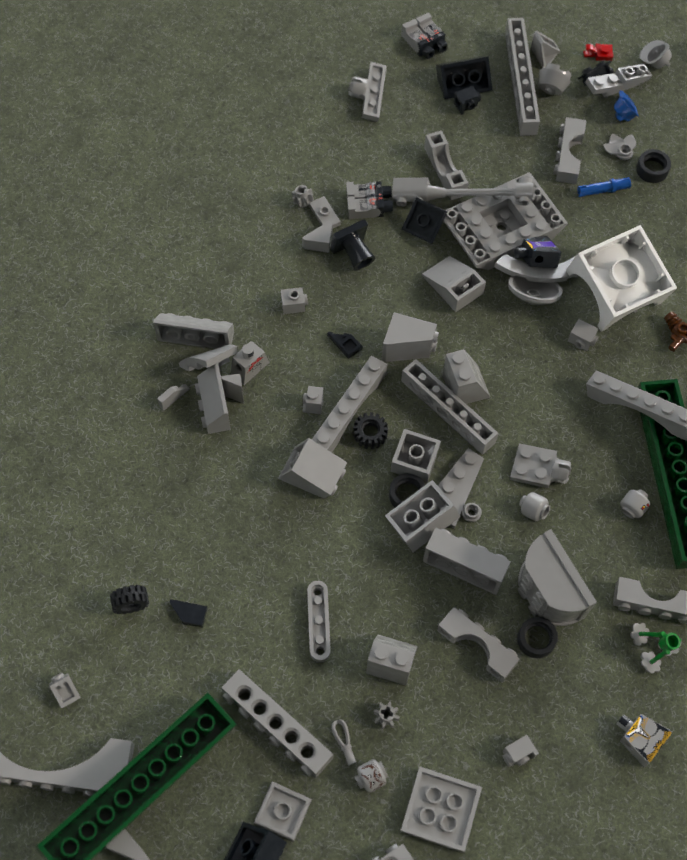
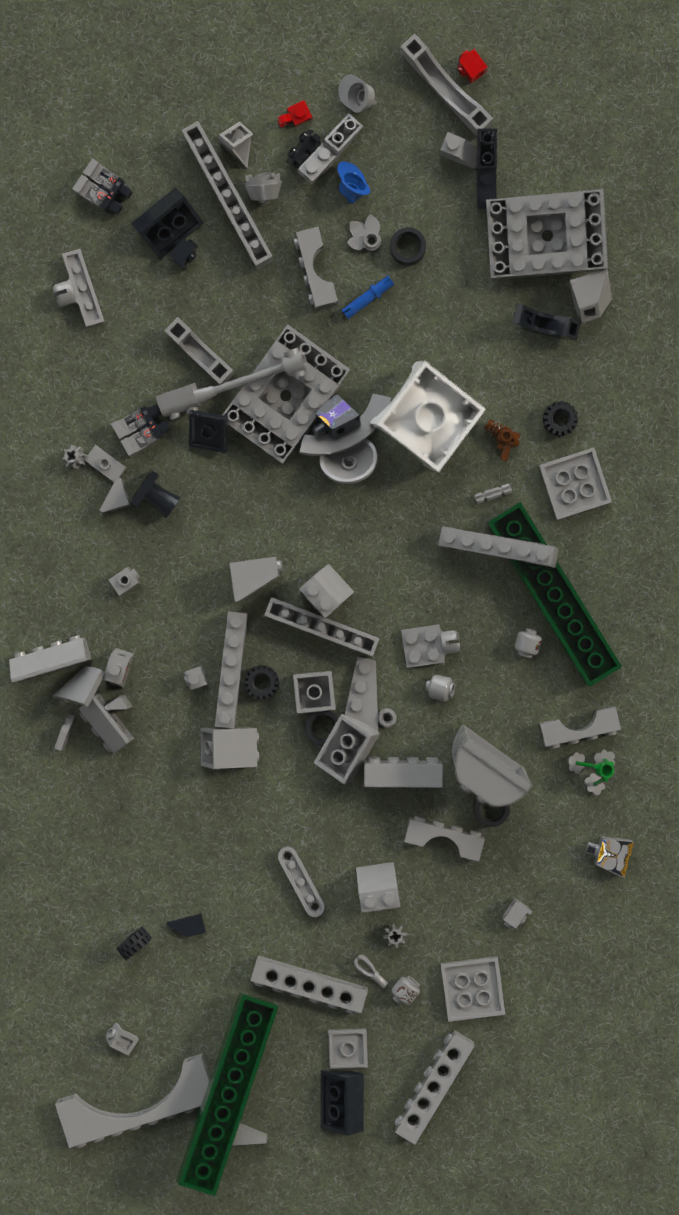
camera: 20 degrees left, 25 degrees up
black tile [327,332,363,359] -> none
light grey slope [422,256,486,312] -> none
light grey brick [568,319,599,351] -> none
none -> light grey axle [474,484,512,504]

